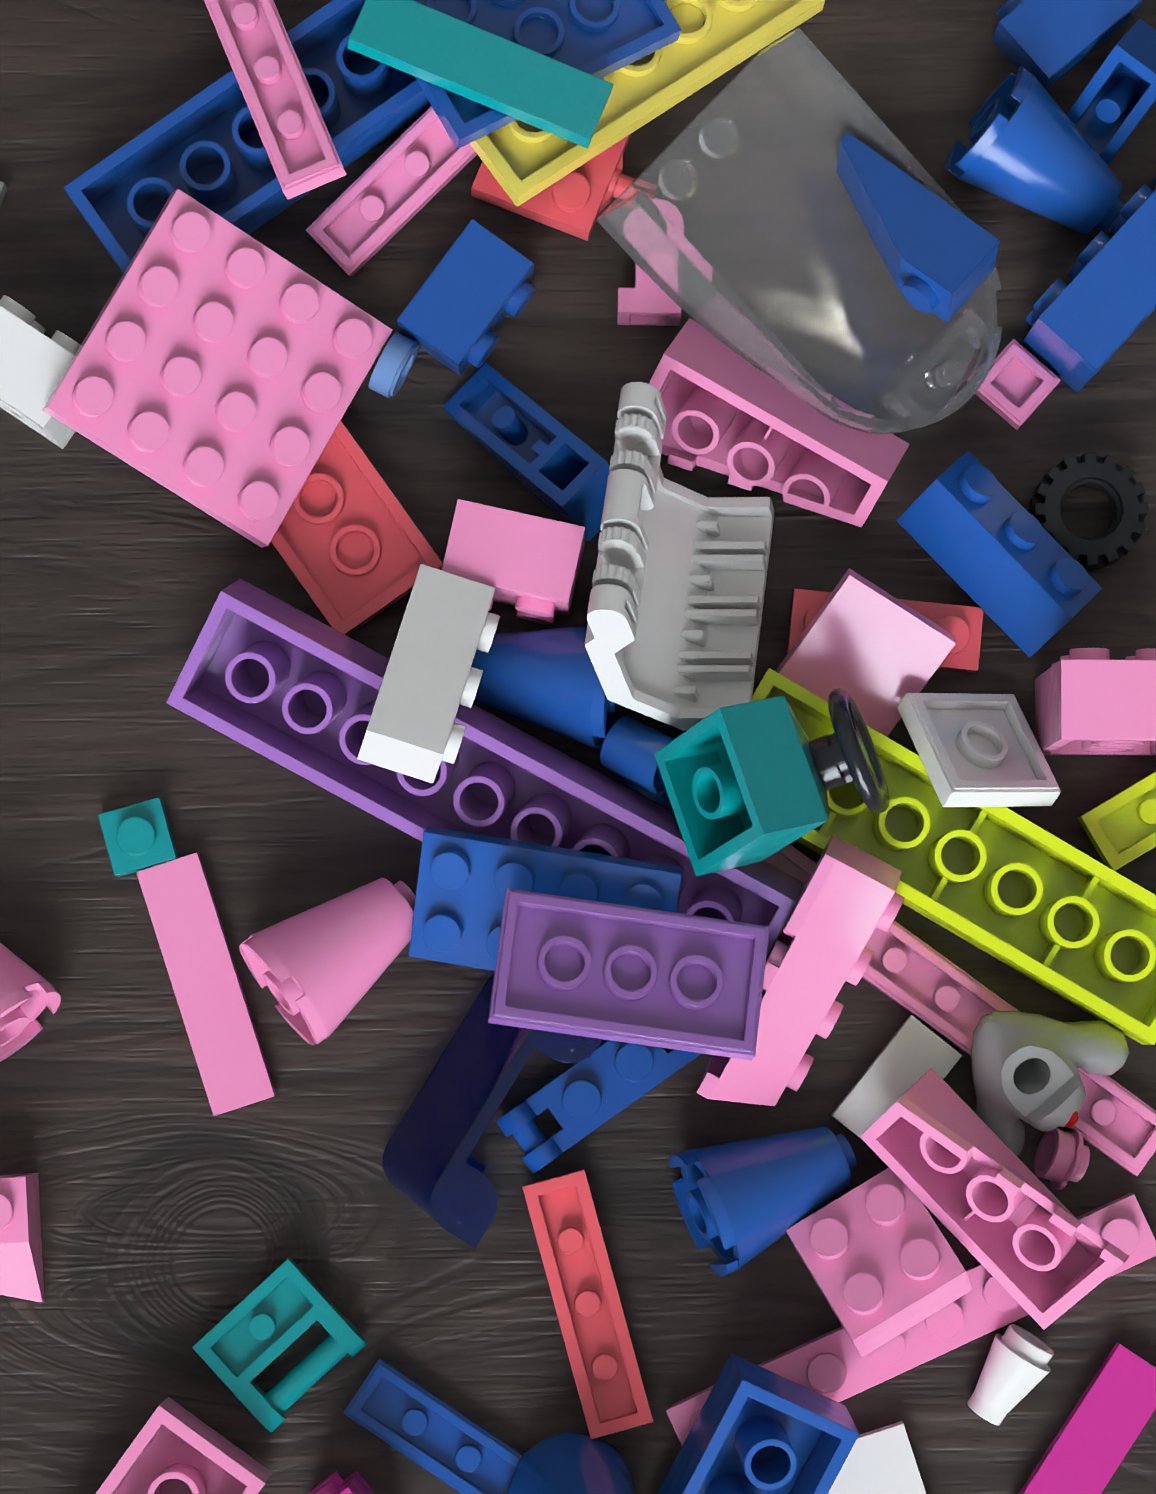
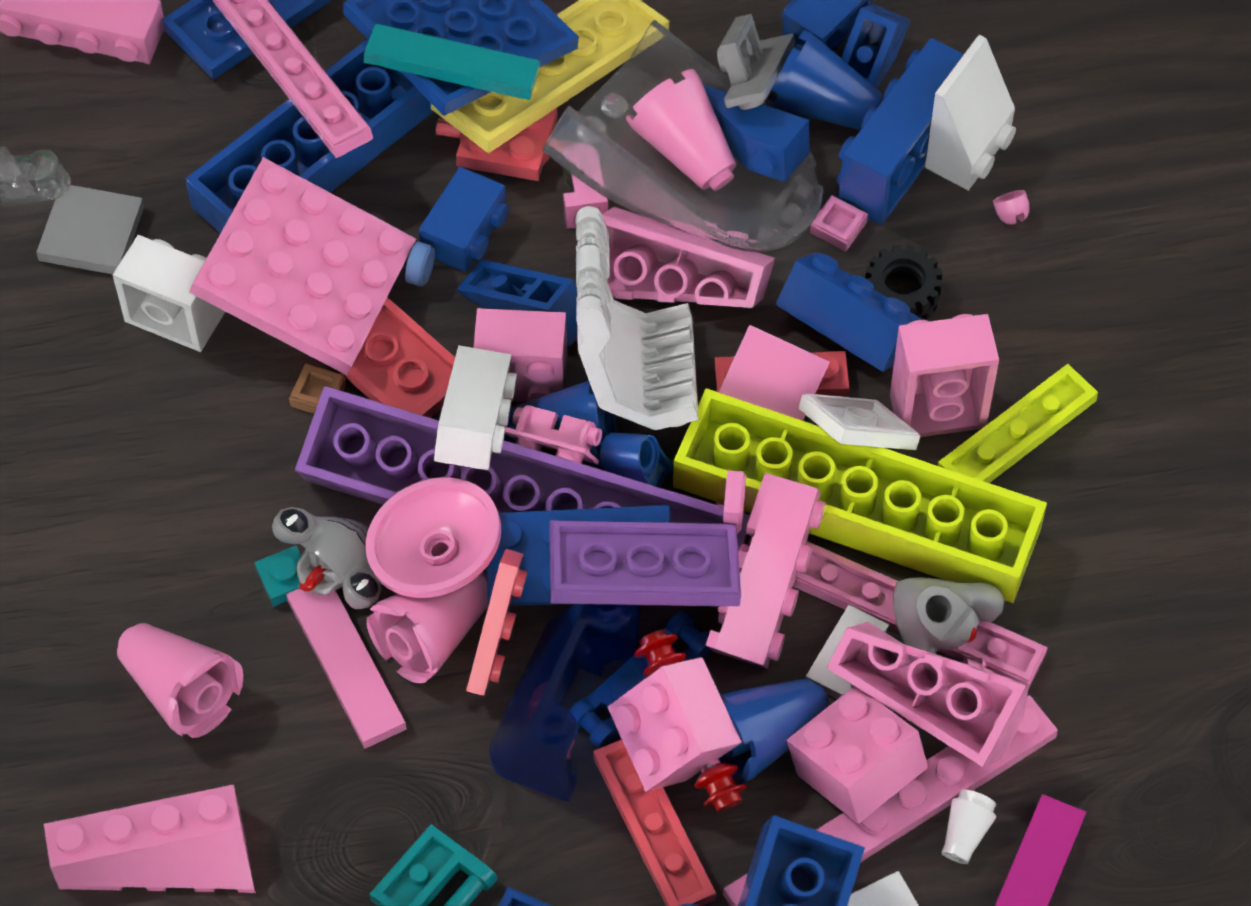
camera: 10 degrees left, 25 degrees down
bright pink tile [306,106,477,277] -> none
teal piece [654,688,890,877] -> none
none -> light grey head [272,507,382,609]
none -> medium nougat tile [289,363,347,414]
none -> bright pink dish [365,477,501,598]
none -> coral plate [466,549,528,696]
none -> bright pink hinge [505,405,602,465]
none -> bright pink brick [607,630,747,812]
none -> bright pink cone [626,69,737,191]
none -> light grey bracket [717,14,796,110]
none -> bright pink tile [723,470,746,534]

